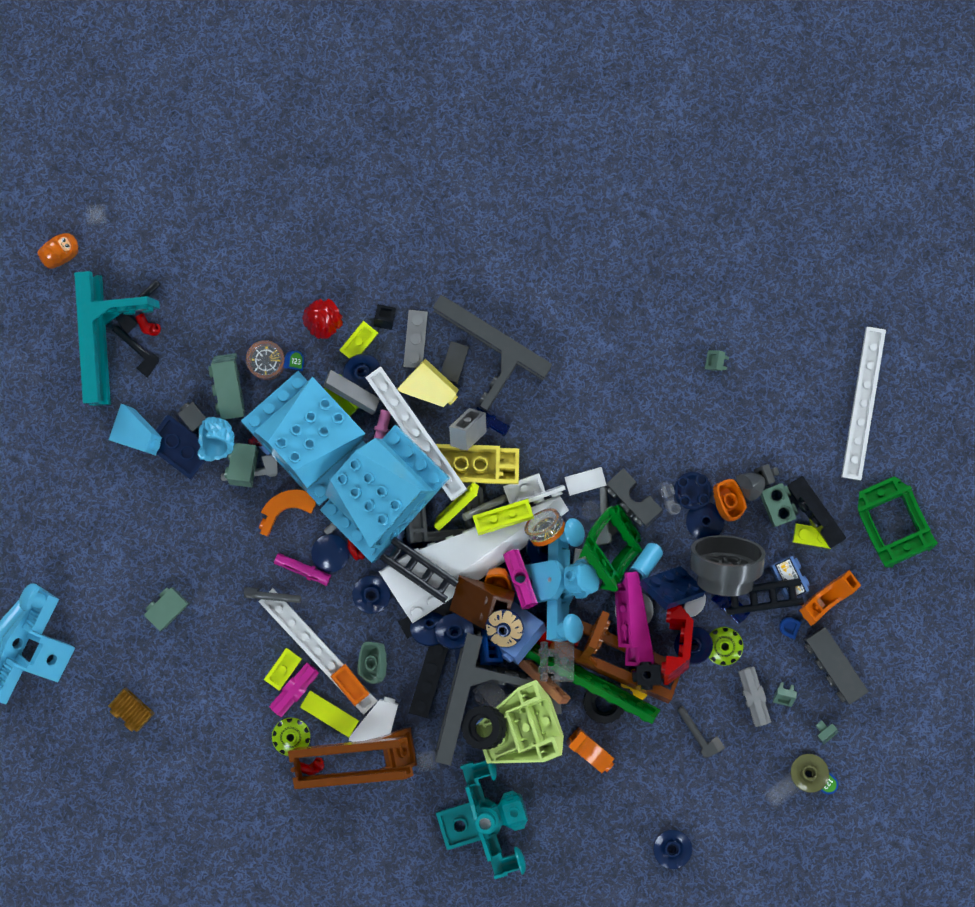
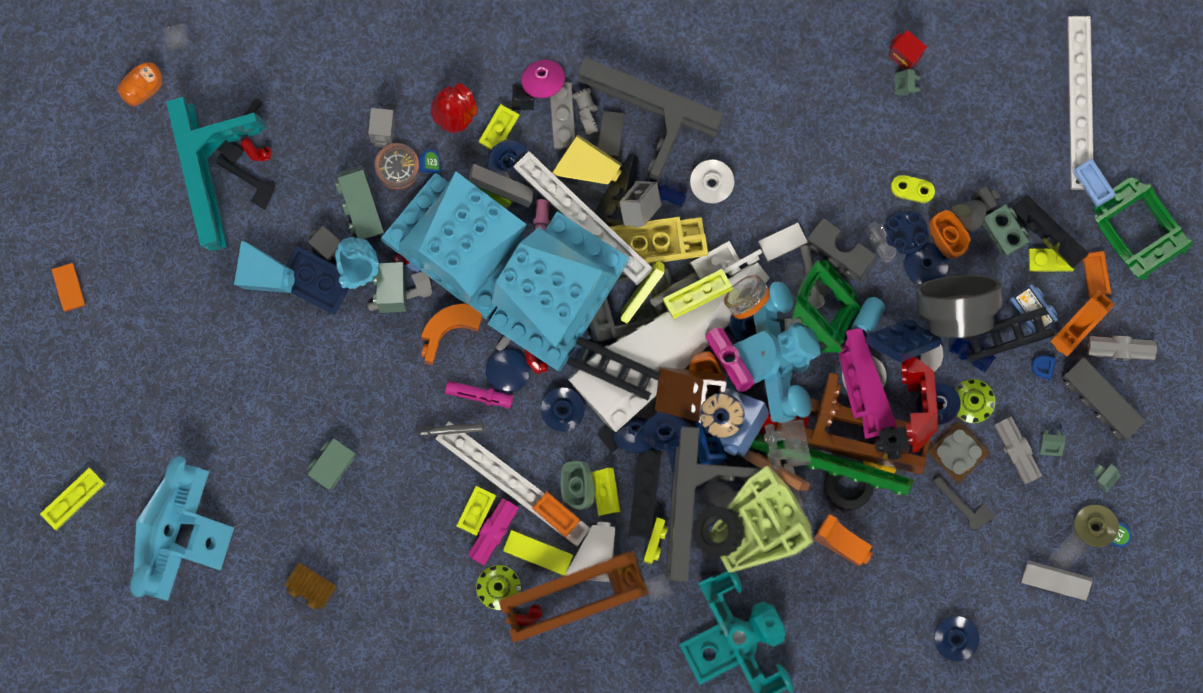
camera: 10 degrees left, 5 degrees down
none -> light grey brick [368,108,396,148]
none -> dark pink dish [521,60,565,98]
none -> light grey connector [572,88,598,135]
none -> neon yellow plate [592,468,620,516]
none -> black wing [594,153,639,226]
none -> neon yellow plate [643,518,668,564]
none -> white dish [690,160,734,203]
none -> red brick [889,30,927,70]
none -> neon yellow plate [891,175,935,203]
none -> light grey piece [927,422,990,484]
none -> light grey tile [1021,560,1093,601]
none -> light blue tile [1072,158,1116,208]
none -> orange tile [1083,251,1111,298]
none -> light grey piece [1087,336,1157,361]

